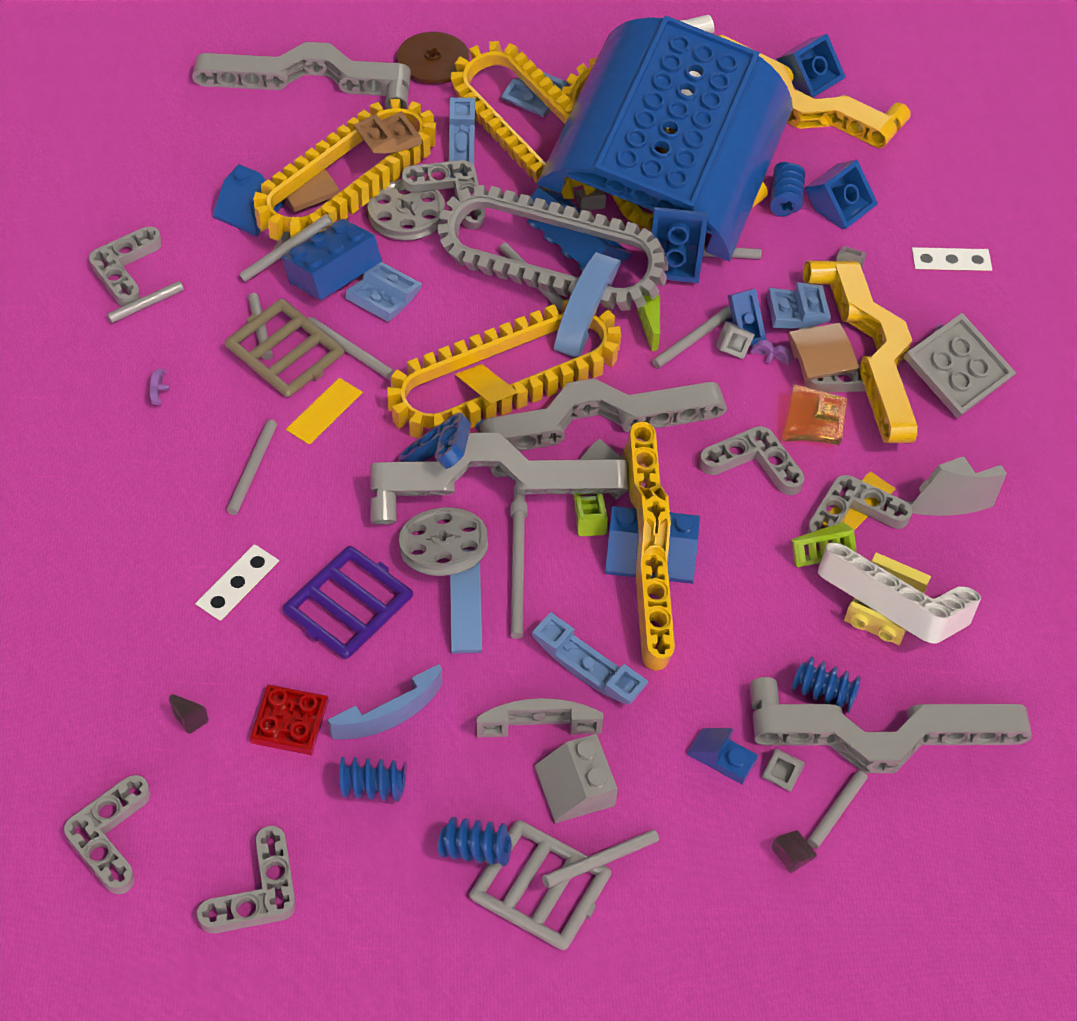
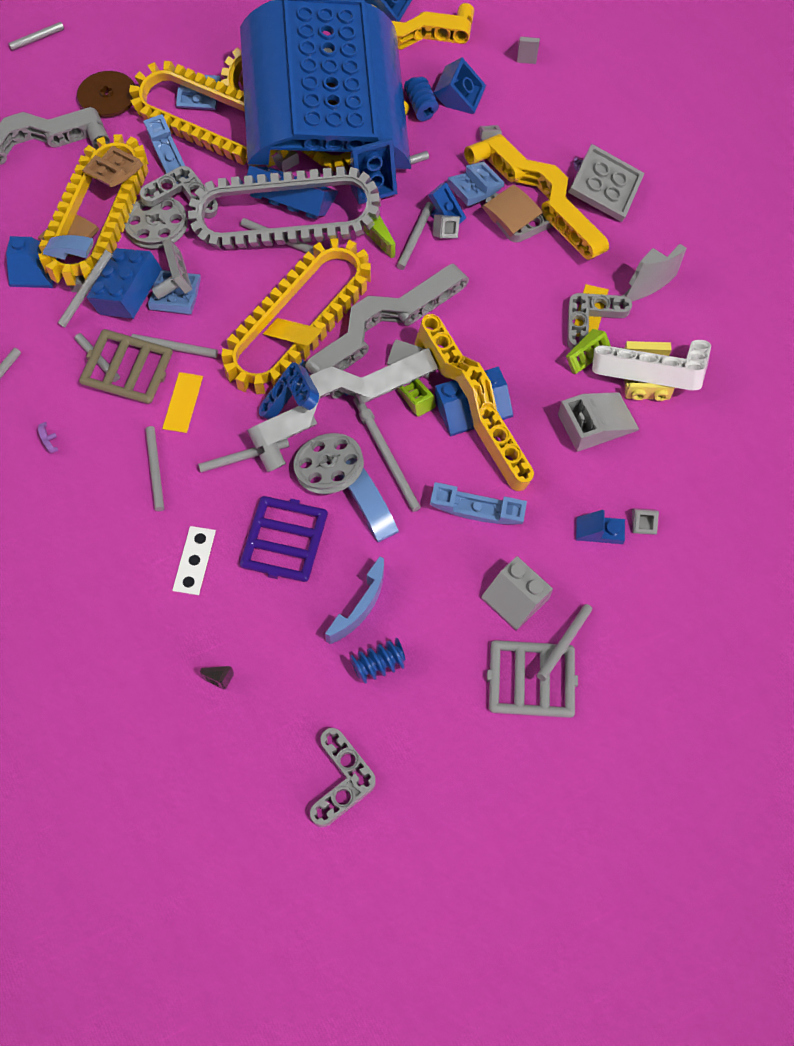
camera: 25 degrees left, 10 degrees up
light grey beam [64,775,151,894] -> none
red tile [250,684,329,755] -> none
blue piece [438,816,512,866] -> none
light grey slope [477,698,604,738] -> none
medium blue slope [554,252,621,358] -> none
light grey beam [699,426,804,495] -> none
light grey beam [750,677,1032,773] -> none
medium lavender piece [751,340,792,366] -> none
clear smoke slope [771,830,817,873] -> none
plate [781,385,848,445] -> none
blue piece [791,656,861,714] -> none
light grey bar [807,770,868,849] -> none
white sticker [912,247,992,271] -> none
none -> medium blue slope [43,235,93,260]
none -> light grey piece [152,238,192,299]
none -> light grey bar [198,439,290,473]
none -> slope [517,37,540,64]
none -> light grey slope [558,392,639,452]

